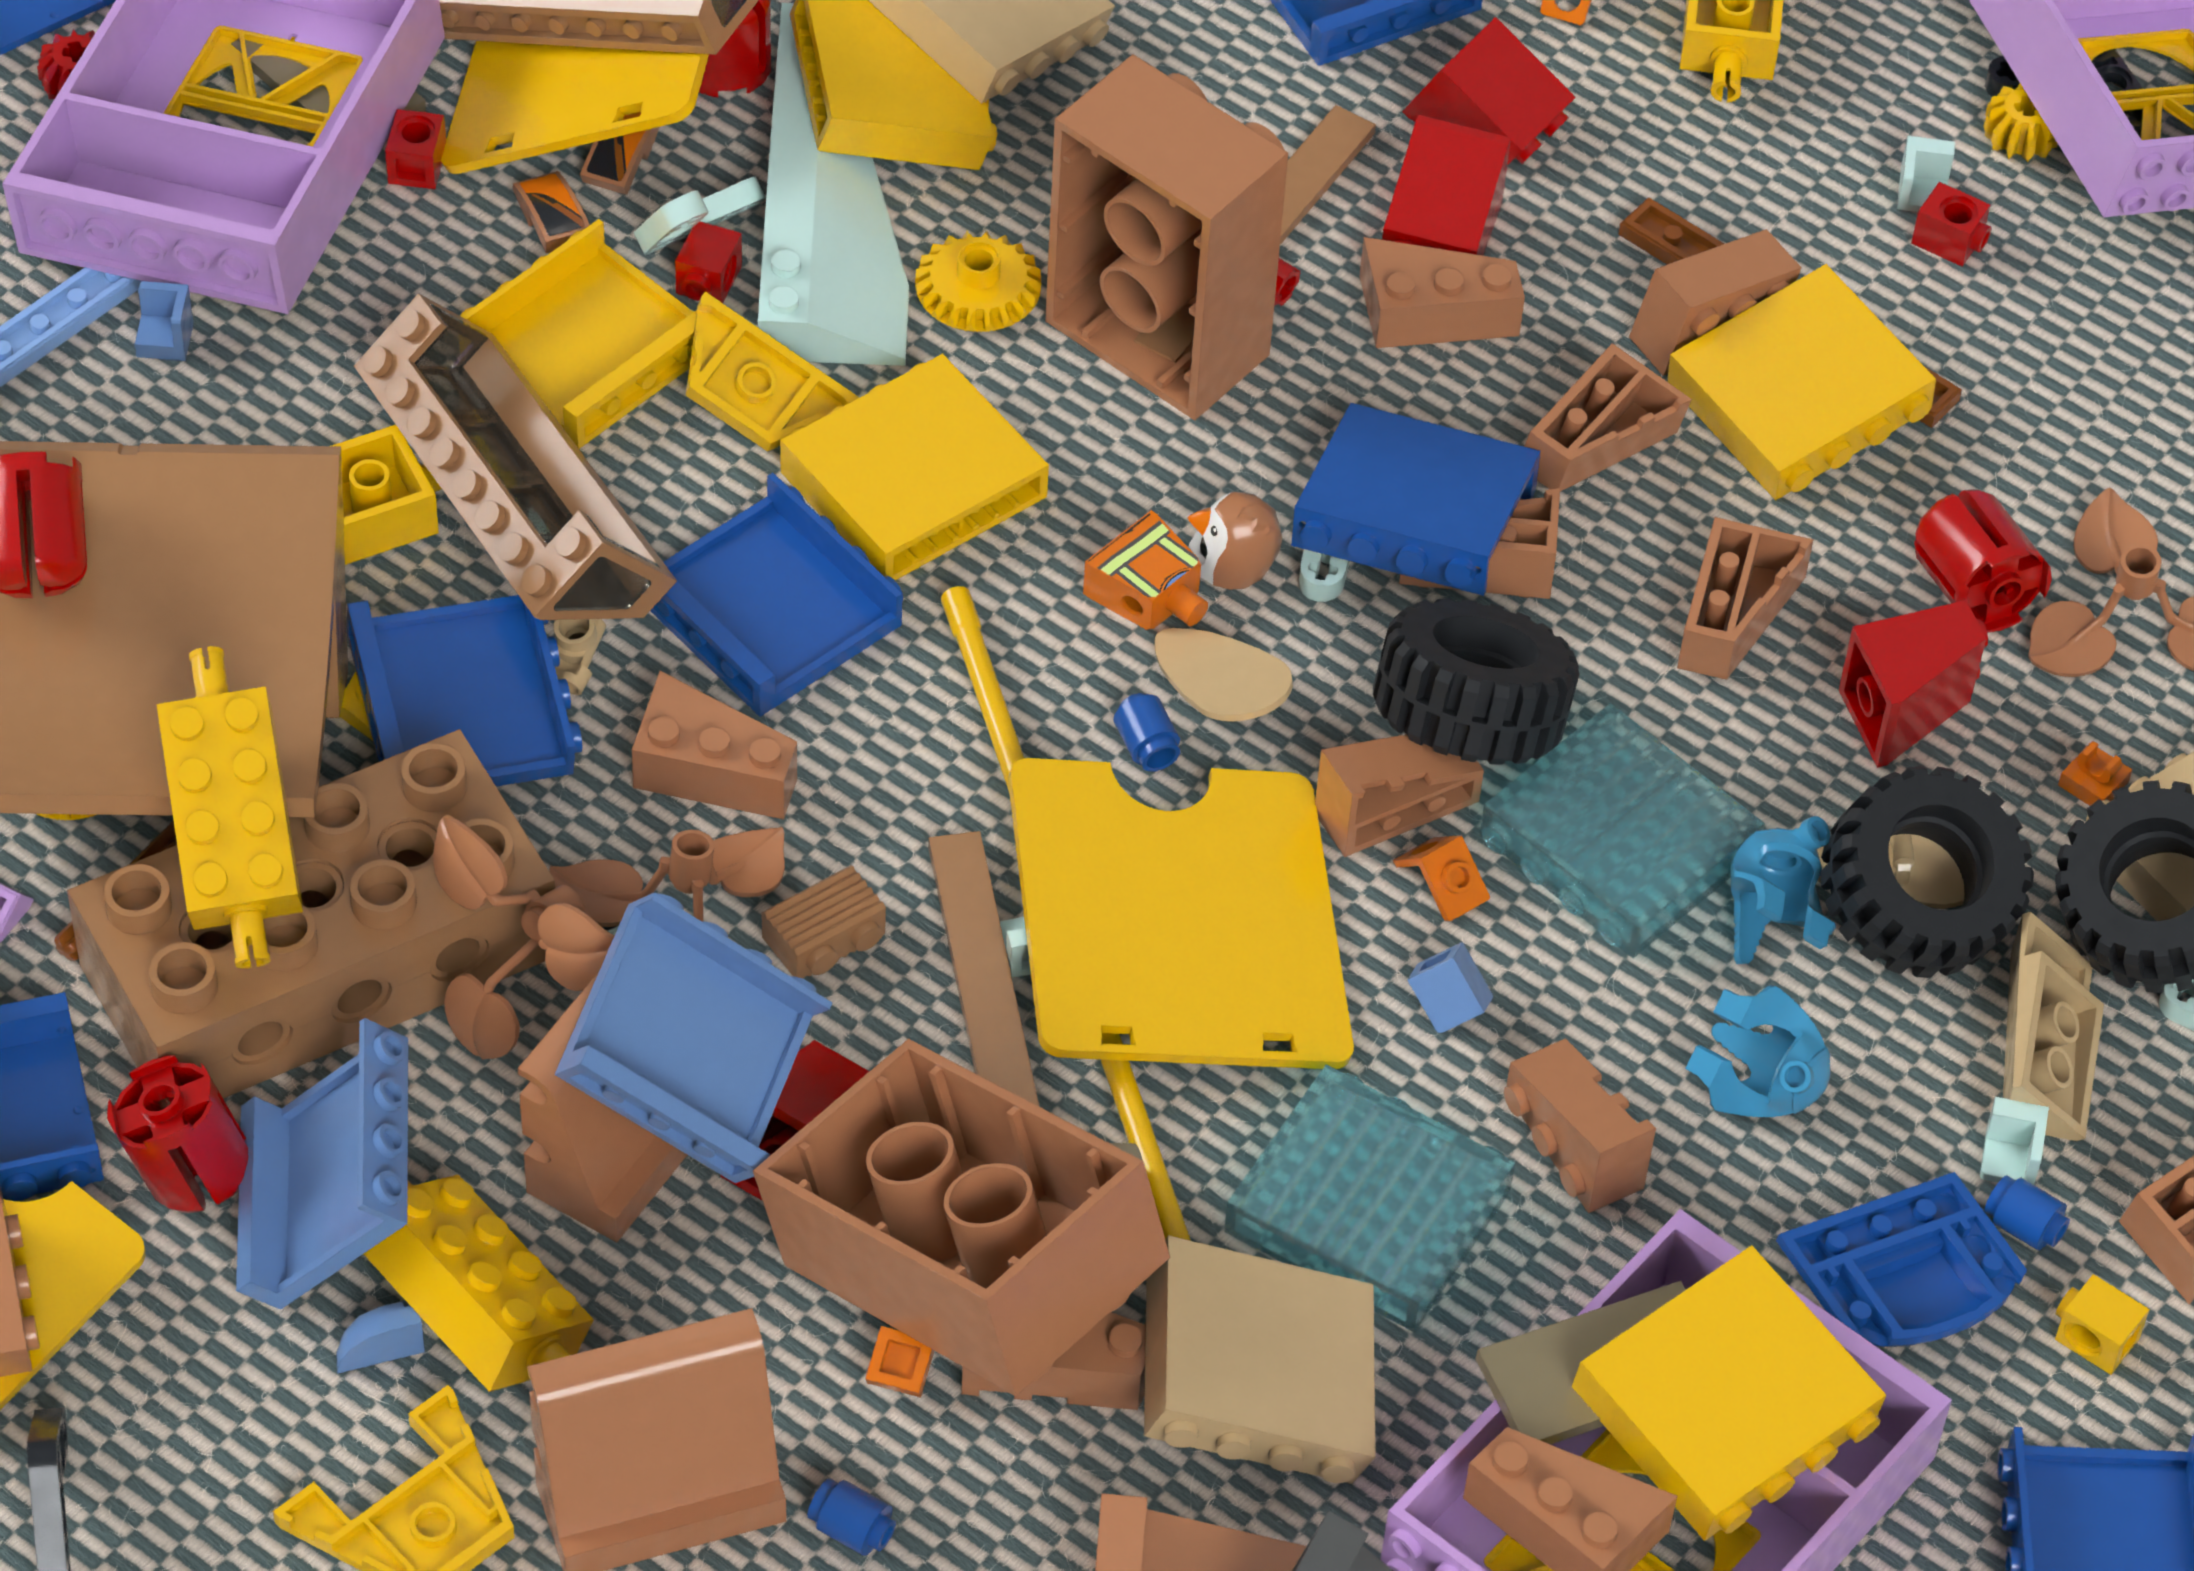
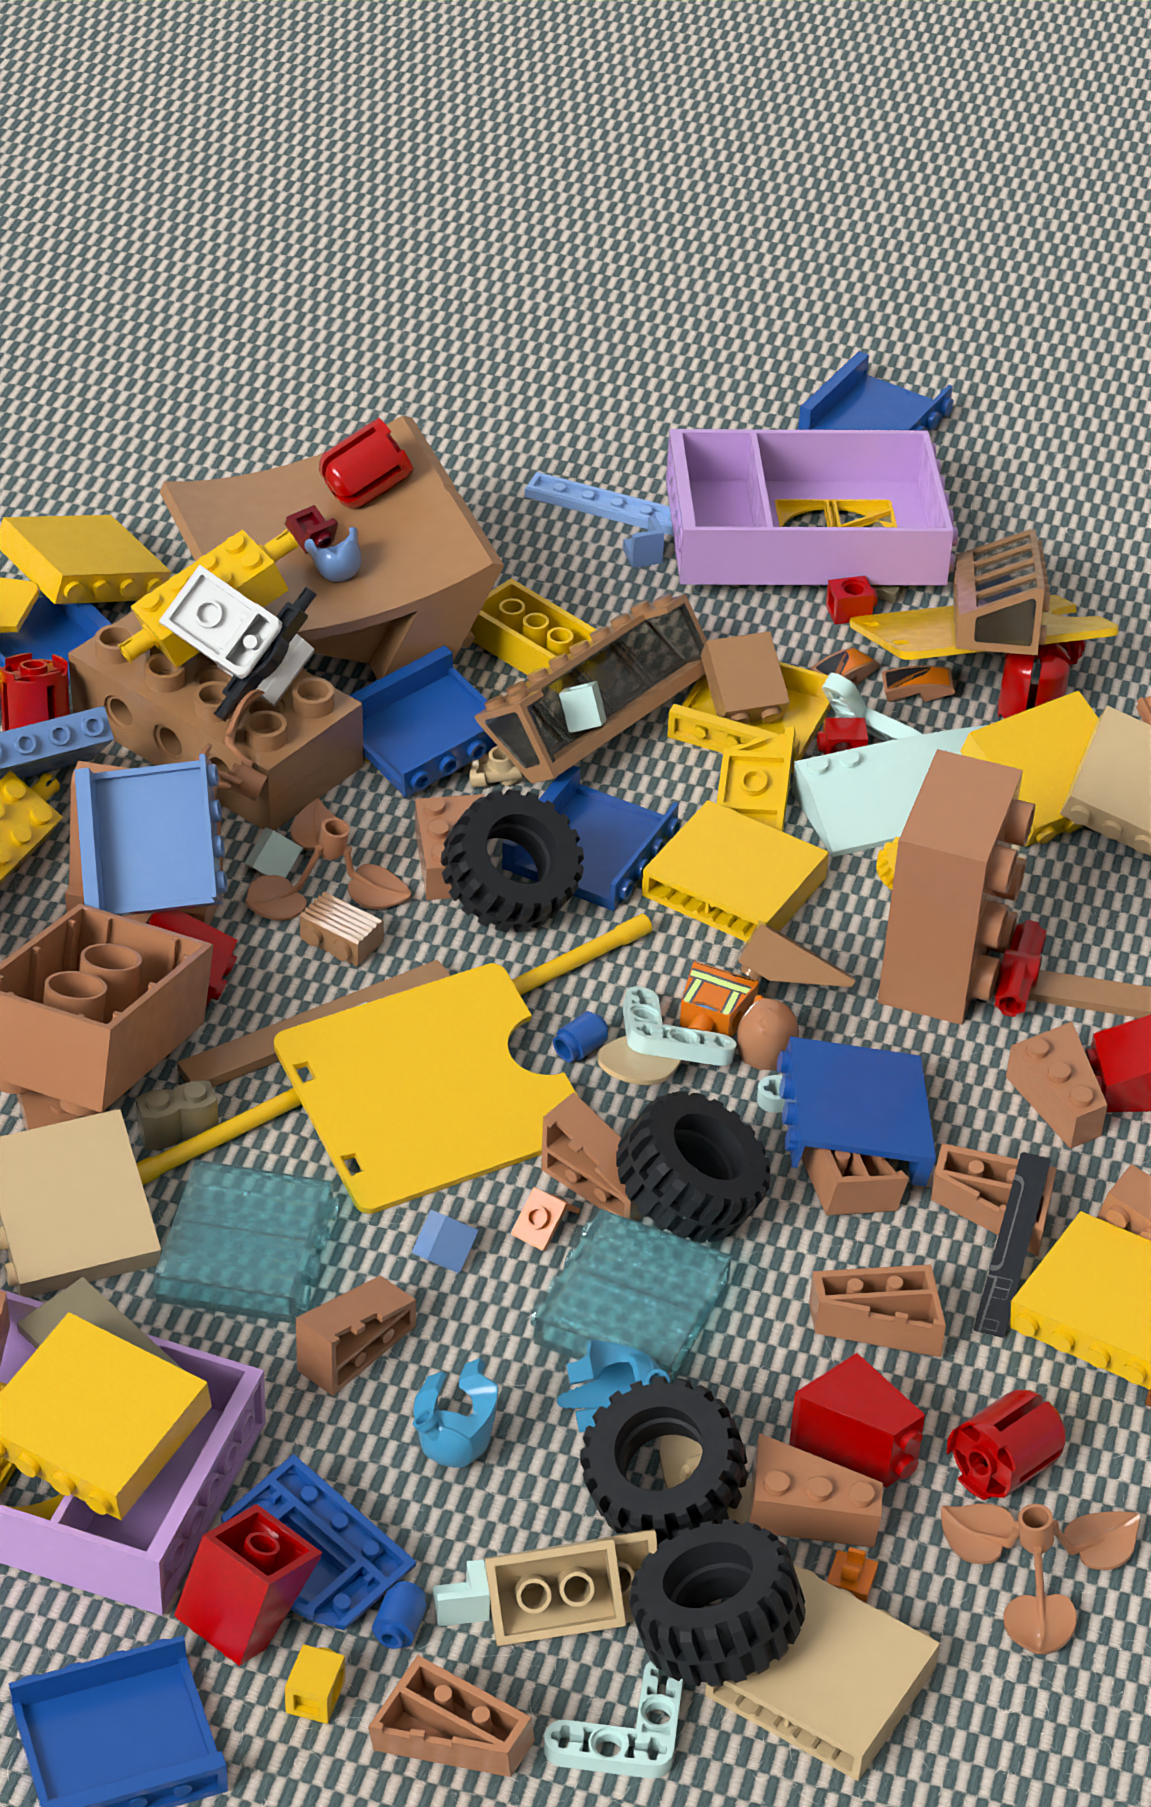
camera: 70 degrees right, 10 degrees down
none -> white piece [159,565,317,722]
none -> red slope [174,1504,322,1666]
none -> dark red bracket [285,505,338,554]
none -> medium blue hair [305,527,361,582]
none -> black tyre [441,789,584,932]
none -> light aqua panel [559,681,607,733]
none -> light aqua beam [622,986,737,1066]
none -> medium nougat brick [701,631,790,724]
none -> medium nougat slope [737,920,855,987]
none -> nougat wedge [749,1433,883,1548]
none -> black sticker [974,1152,1051,1338]

